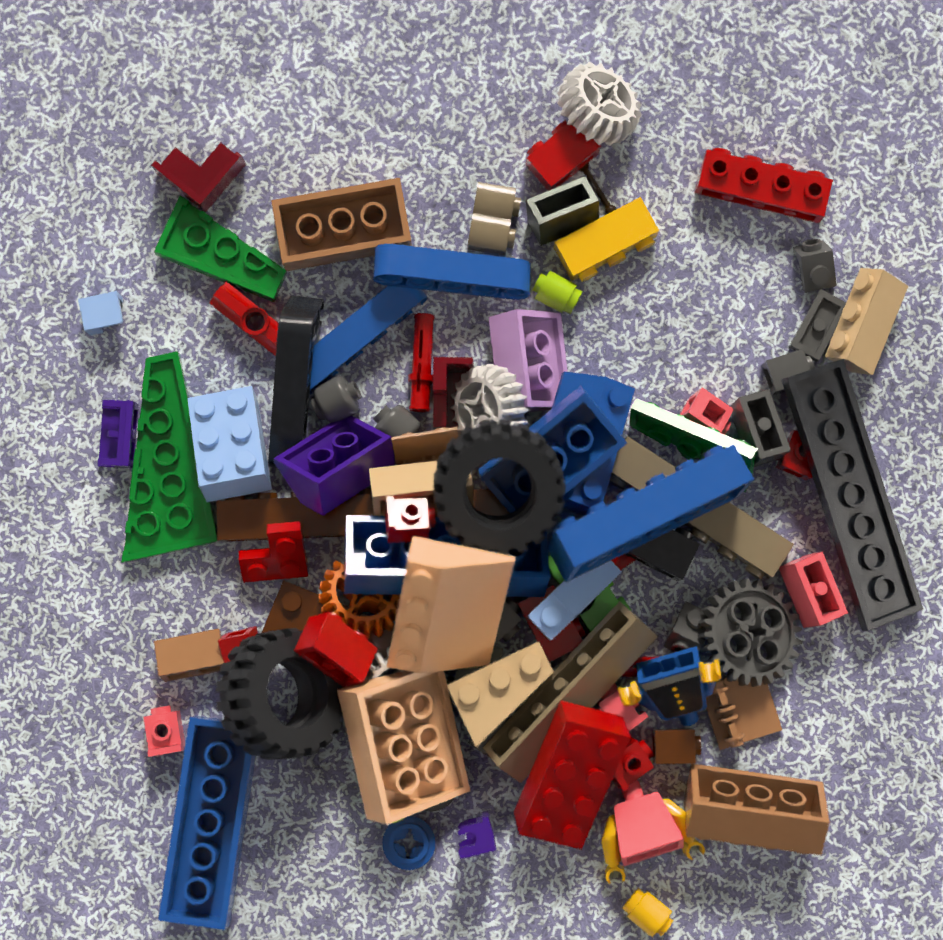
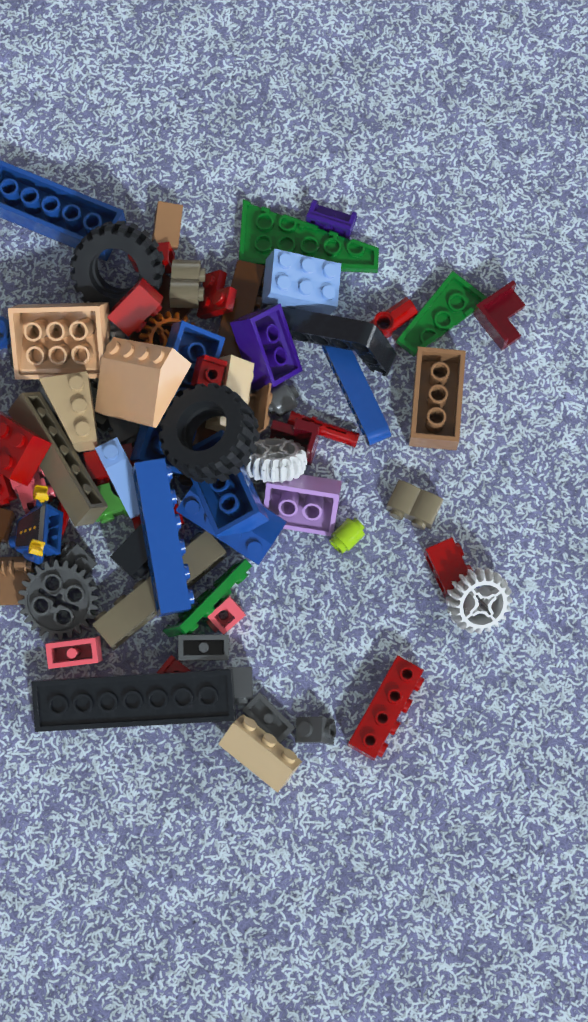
camera: 105 degrees right, 10 degrees down
light blue panel [78,291,123,336] -> none
coral brick [143,705,185,757] -> none
dark grey head [311,376,362,423] -> none
blue beam [373,244,531,300] -> none
pearl dark grey piece [526,176,599,246] -> none
yellow brick [554,197,659,282] -> none
dark brown hinge [579,162,617,215] -> none
none -> dark tan brick [169,259,206,309]

